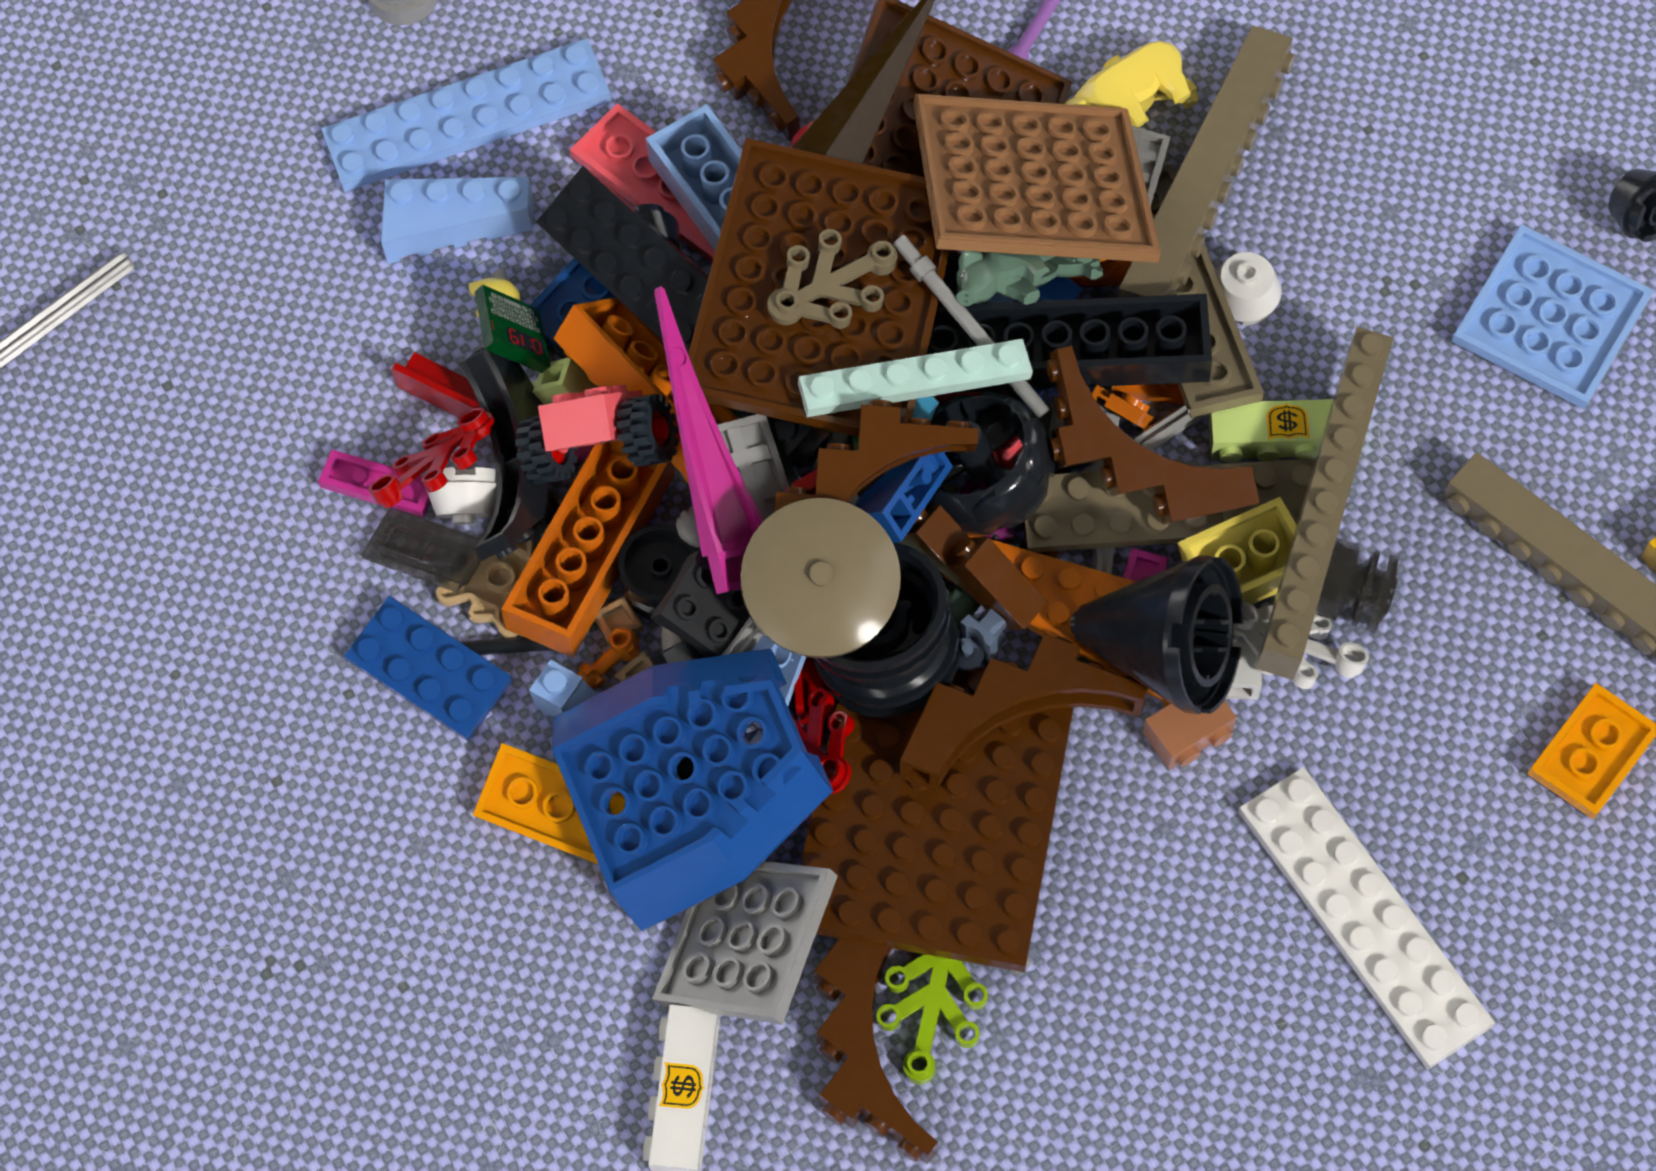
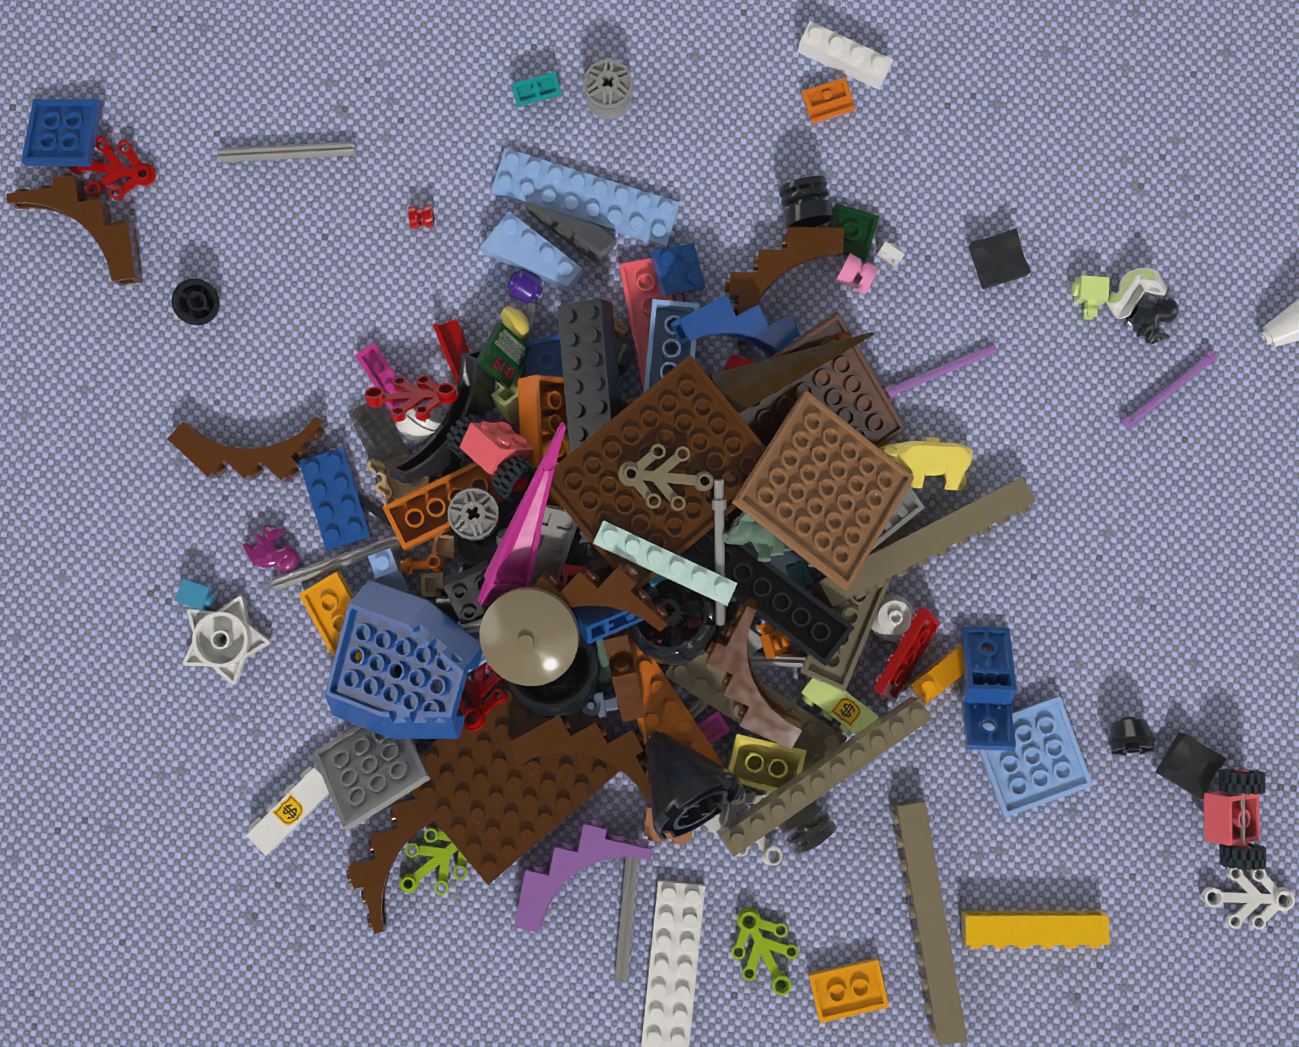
camera: 30 degrees right, 20 degrees up
none -> reddish brown arch [167,416,328,482]
none -> black cone [171,279,220,326]
none -> dark azure brick [174,579,216,610]
none -> white plate [183,596,272,685]
none -> magenta animal [242,525,300,572]
none -> light grey axle [271,535,402,590]
none -> red wheel [408,204,435,230]
none -> light grey wheel [448,488,500,541]
none -> dark purple head [507,269,543,304]
none -> teal hinge [511,72,562,108]
none -> medium lavender arch [514,819,654,933]
none -> dark grey wedge [525,202,616,266]
none -> light grey axle [615,839,638,983]
none -> blue plate [650,243,706,297]
none -> blue arch [670,295,801,357]
none -> lime plant [731,907,799,996]
none -> red plate [874,607,941,703]
none -> light orange slope [906,643,965,704]
none -> blue bracket [960,626,1017,751]

